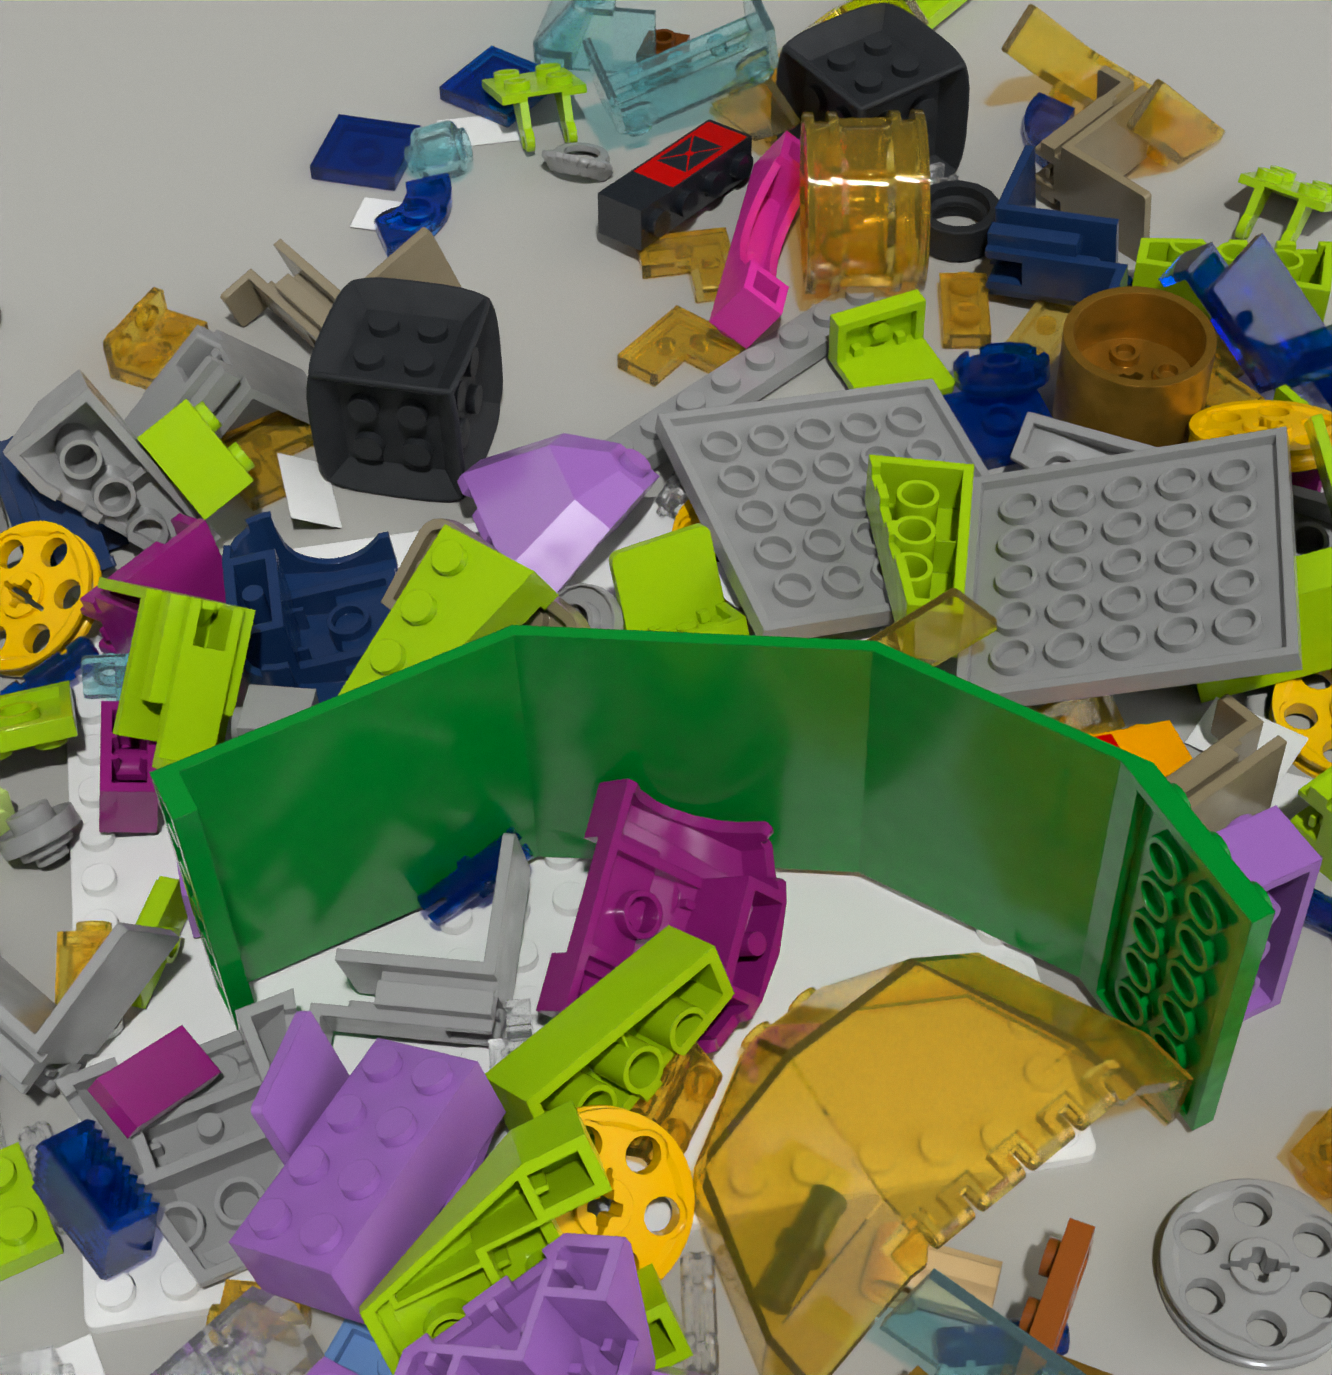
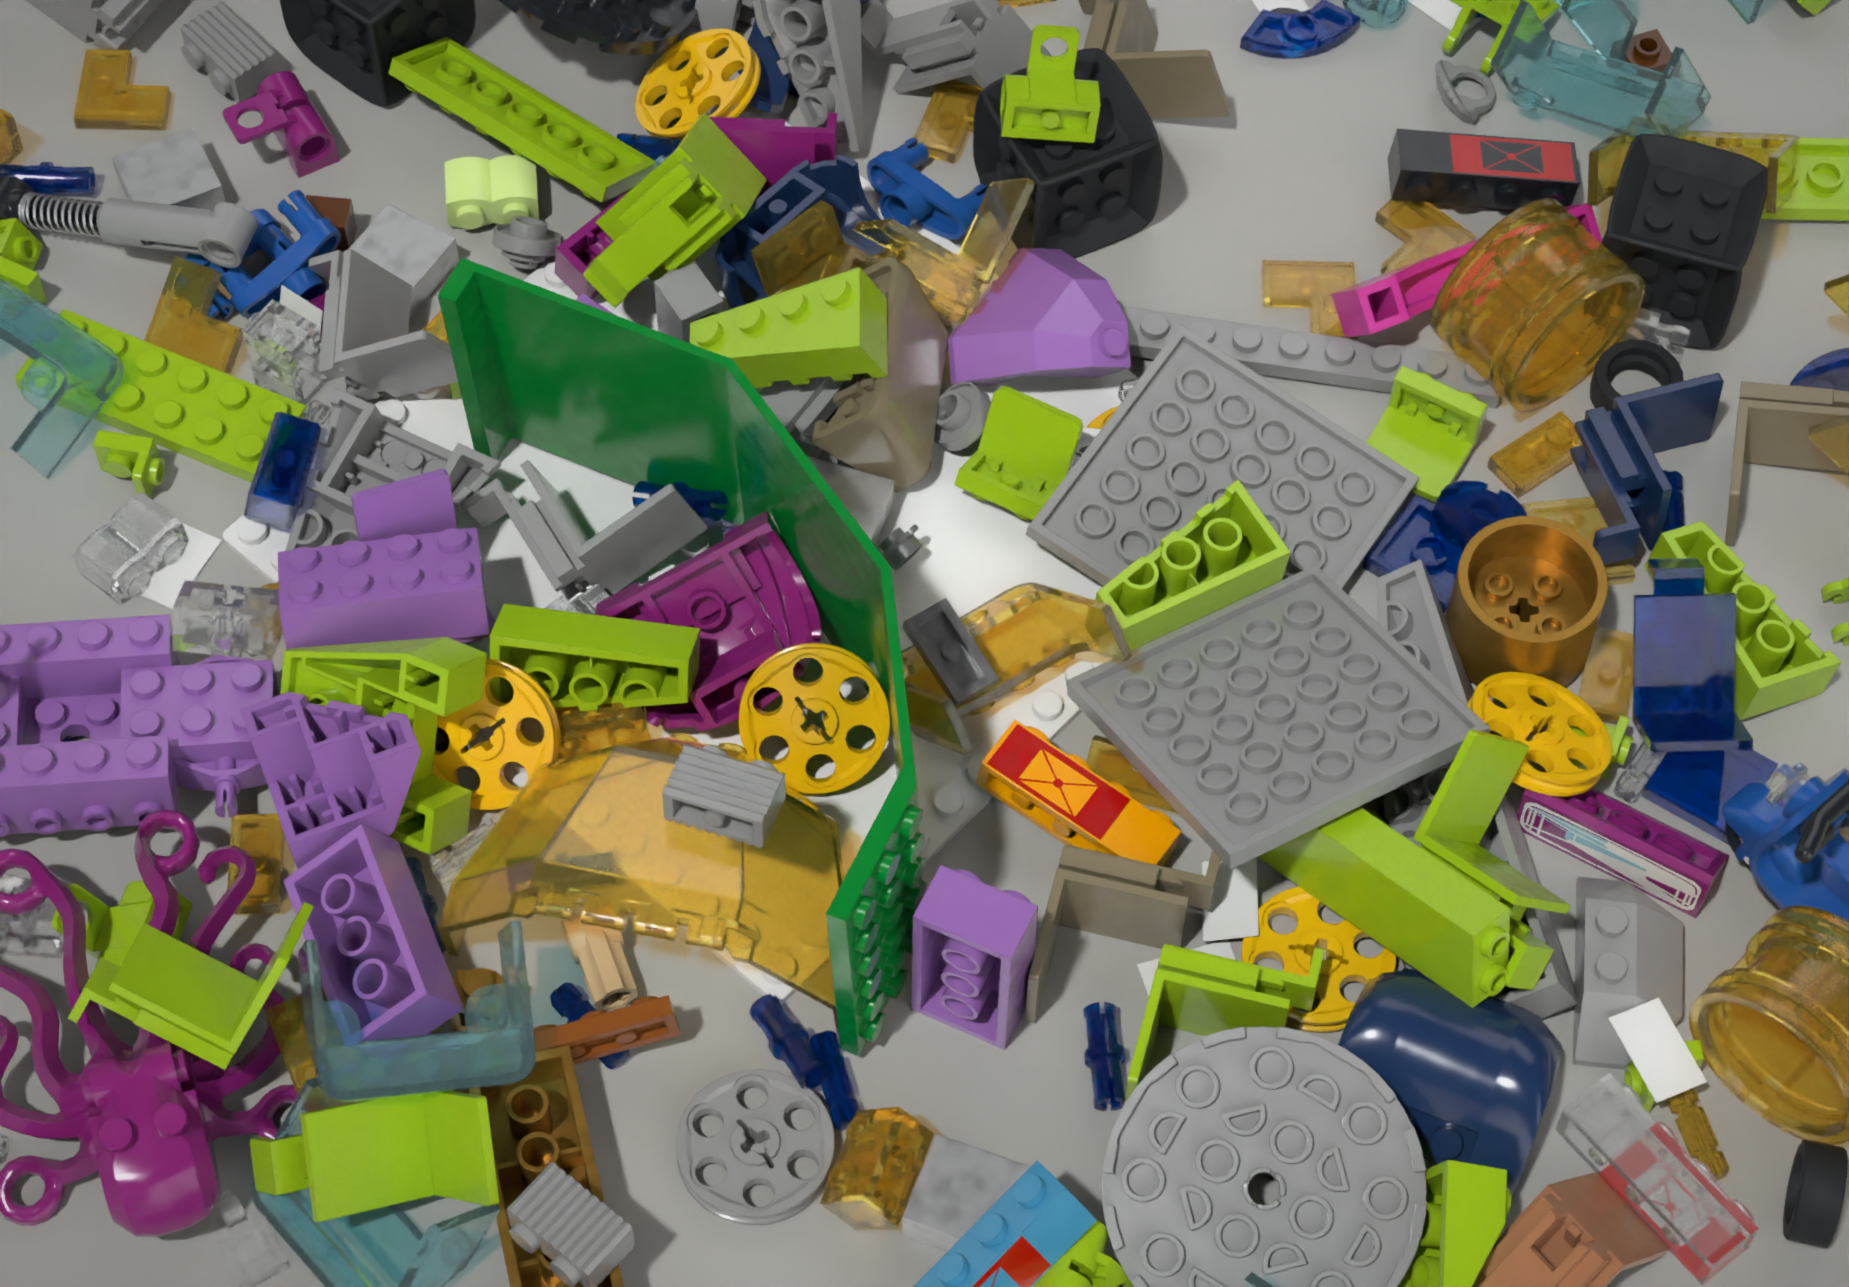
camera: 50 degrees right, 10 degrees up
magenta tile [87,1025,221,1139] -> none
lime piece [137,399,255,520] -> none
white sticker [277,453,342,529] -> none
none -> light grey brick [662,744,786,849]
none -> yellow wedge [739,643,890,794]
none -> clear blue pin [749,994,829,1089]
none -> clear yellow bracket [751,200,862,296]
none -> clear blue axle [809,1030,861,1131]
none -> clear yellow piece [819,178,1035,318]
none -> blue connector [867,138,998,239]
none -> lime piece [1000,24,1101,143]

